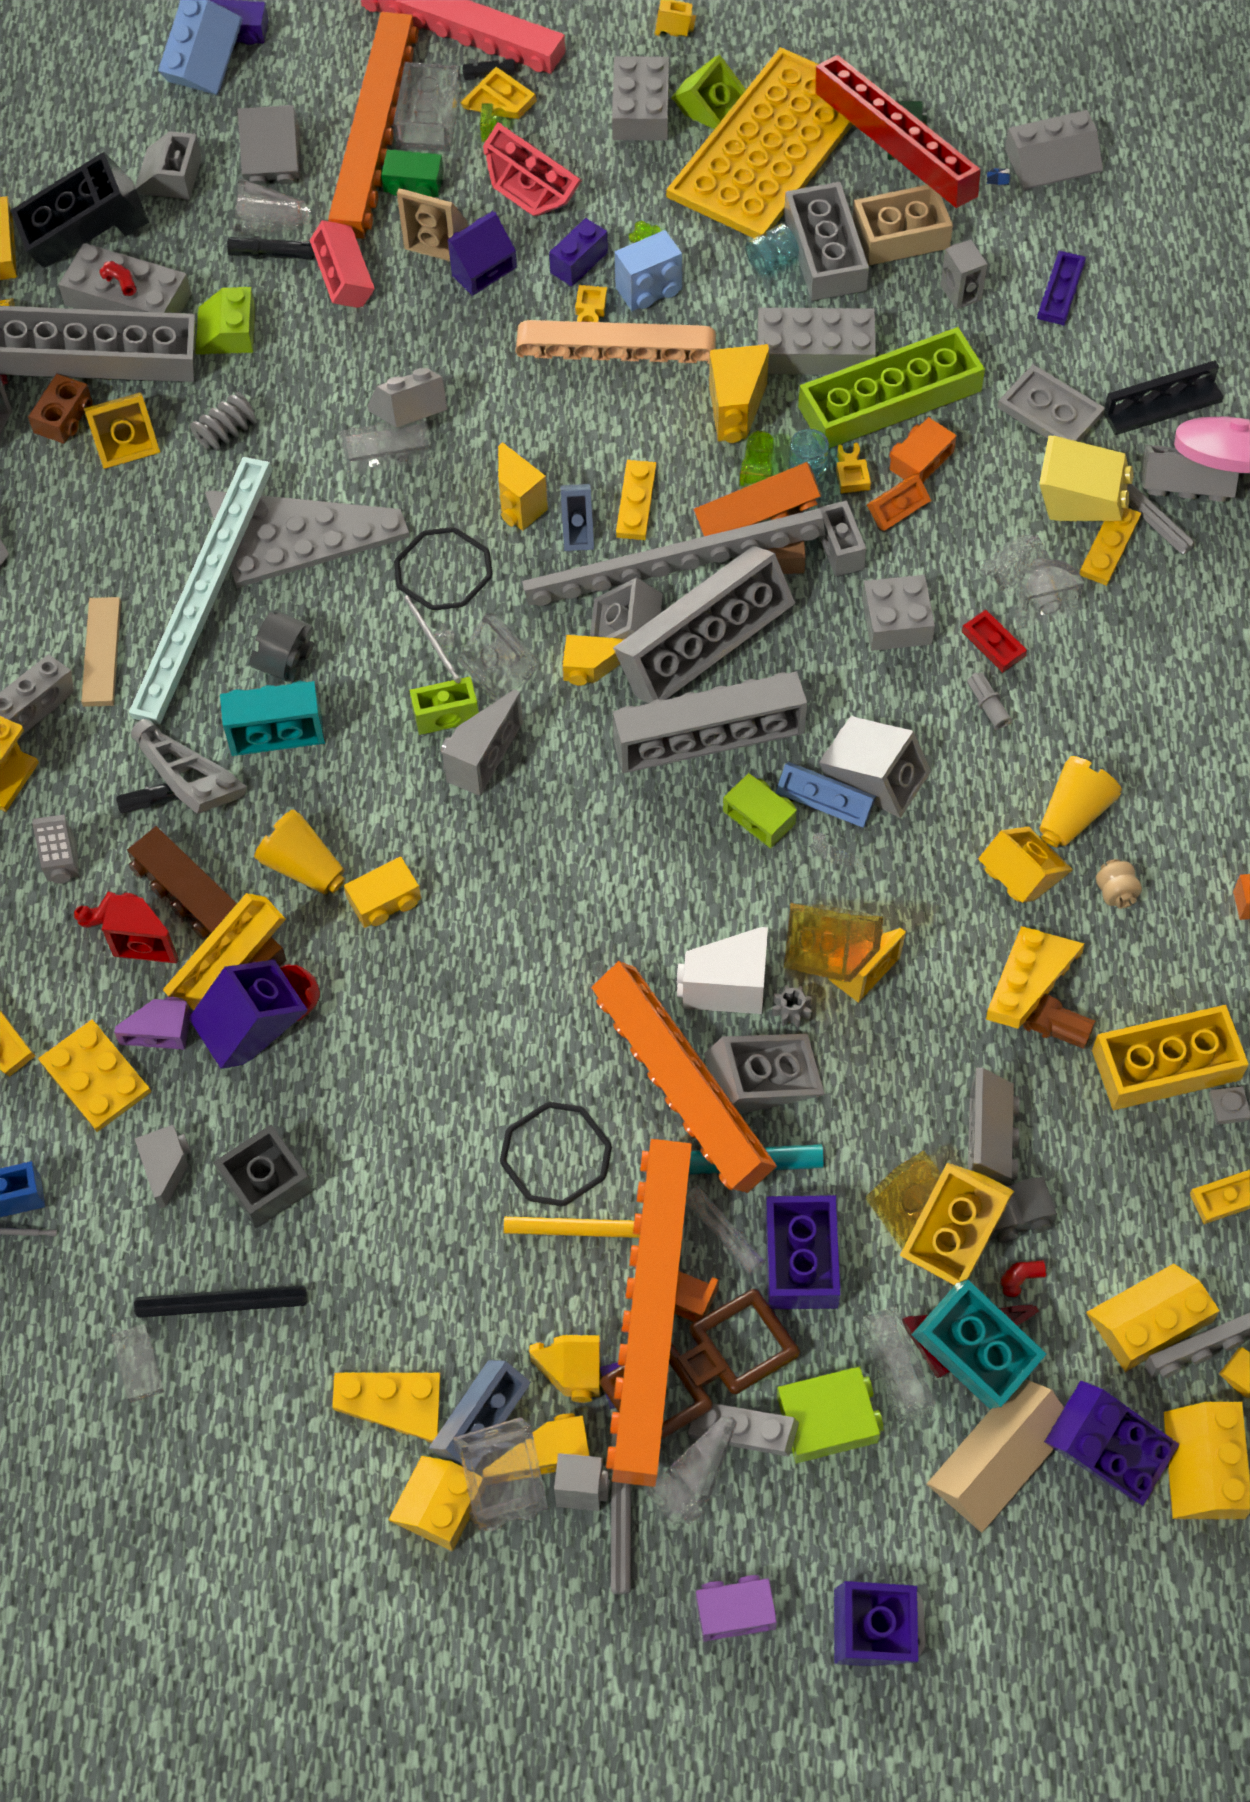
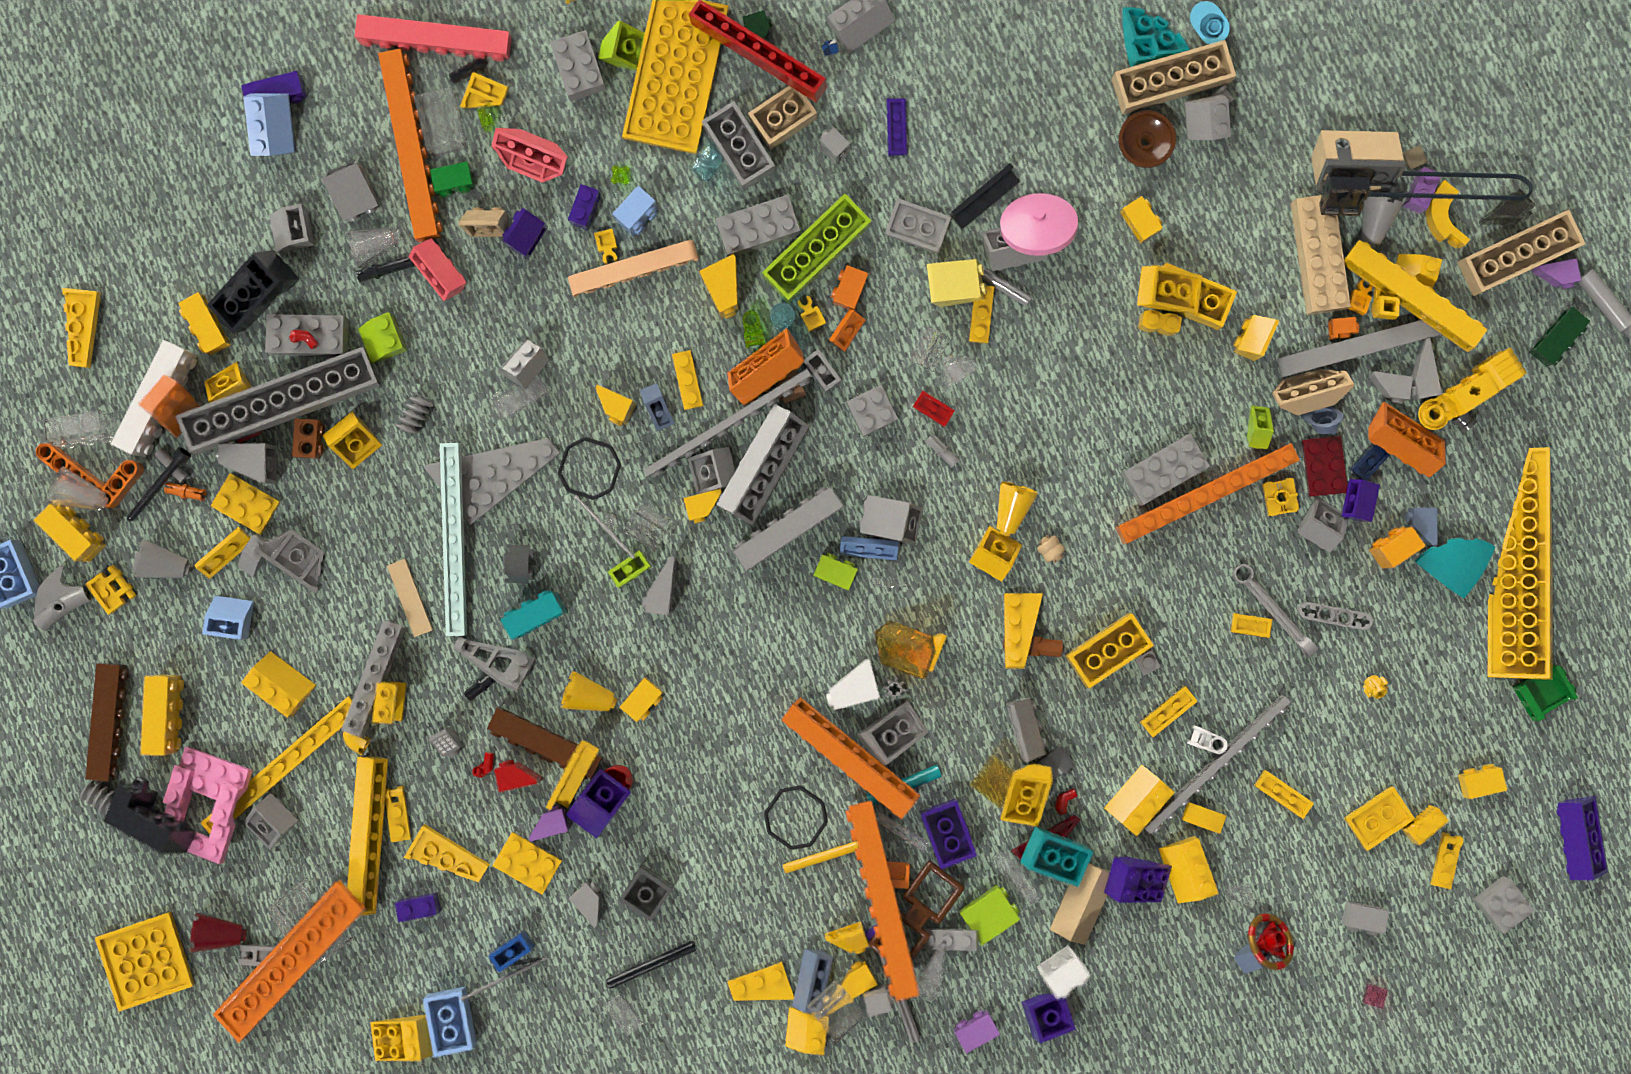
camera: 25 degrees left, 25 degrees up
none -> white brick [1037,945,1090,999]

